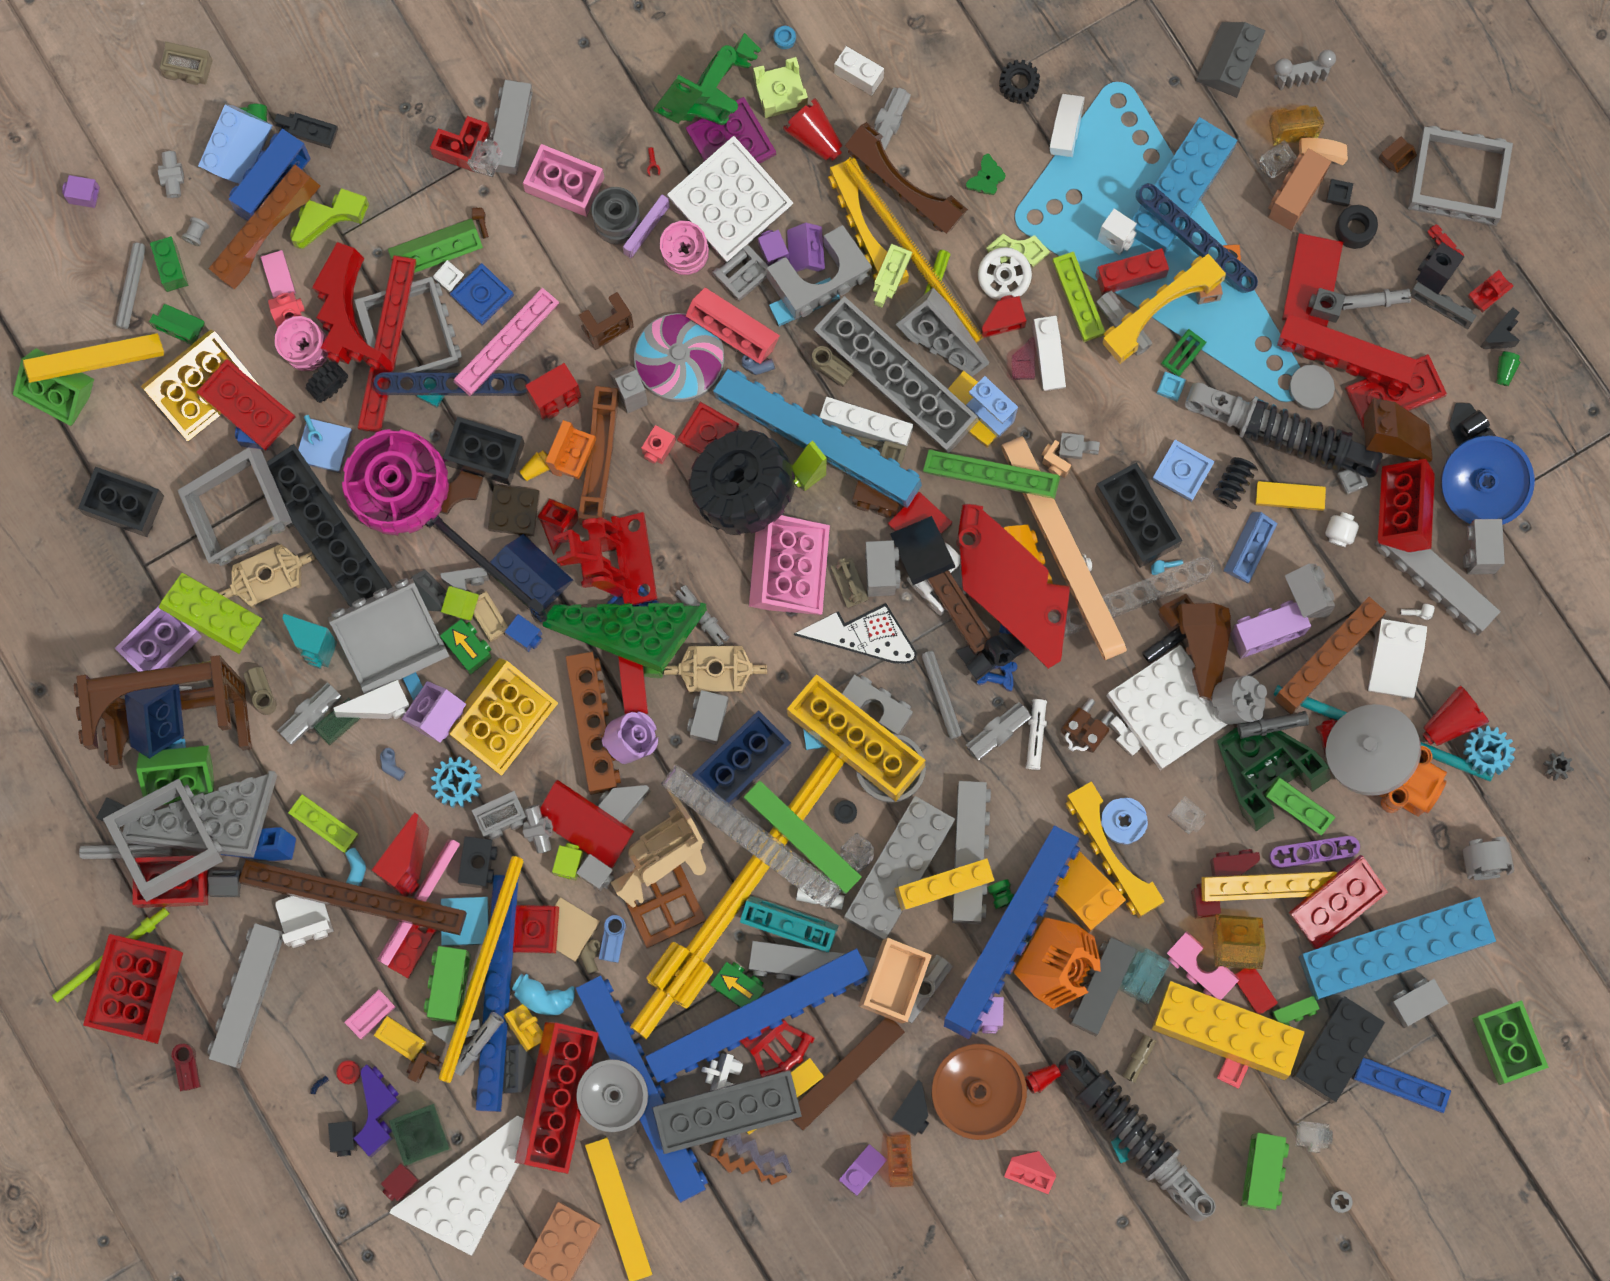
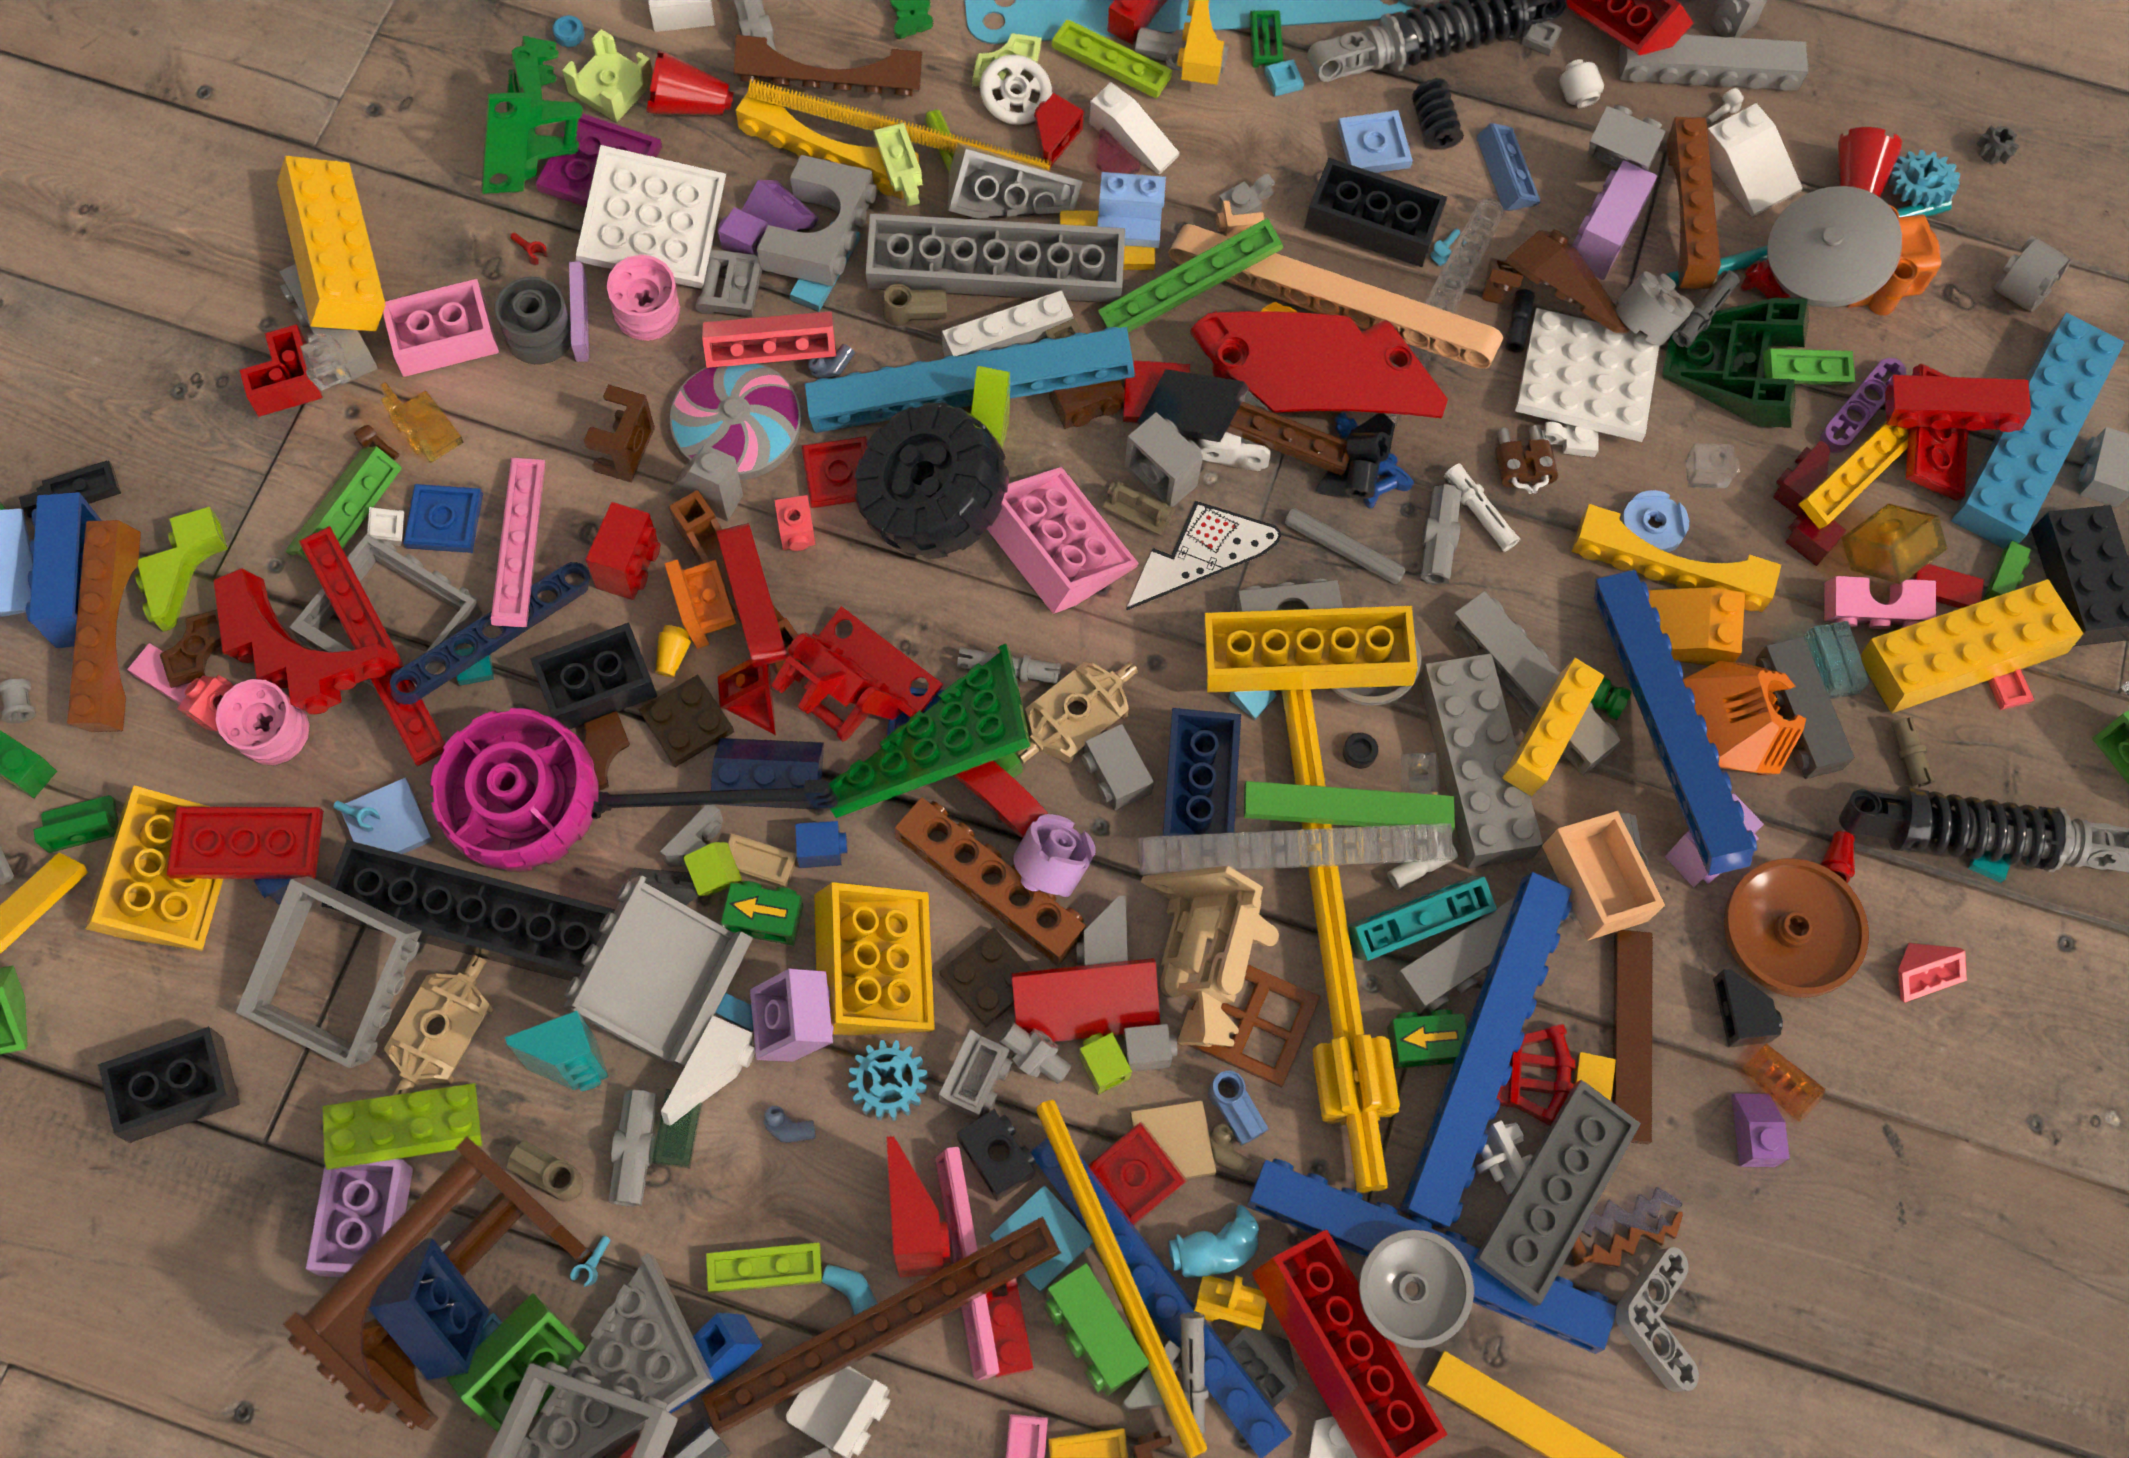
camera: 45 degrees left, 10 degrees down
black tyre [305,361,348,403] -> none
yellow tile [1255,481,1326,511] -> none
none -> reddish brown tile [160,609,222,688]
none -> yellow brick [277,155,386,331]
none -> clear yellow bracket [380,382,464,463]
none -> medium azure hand [570,1235,611,1287]
none -> red beam [716,523,787,668]
none -> dark brown plate [939,927,1033,1028]
none -> light grey beam [1615,1247,1699,1392]
none -> red brick [1885,375,2031,432]

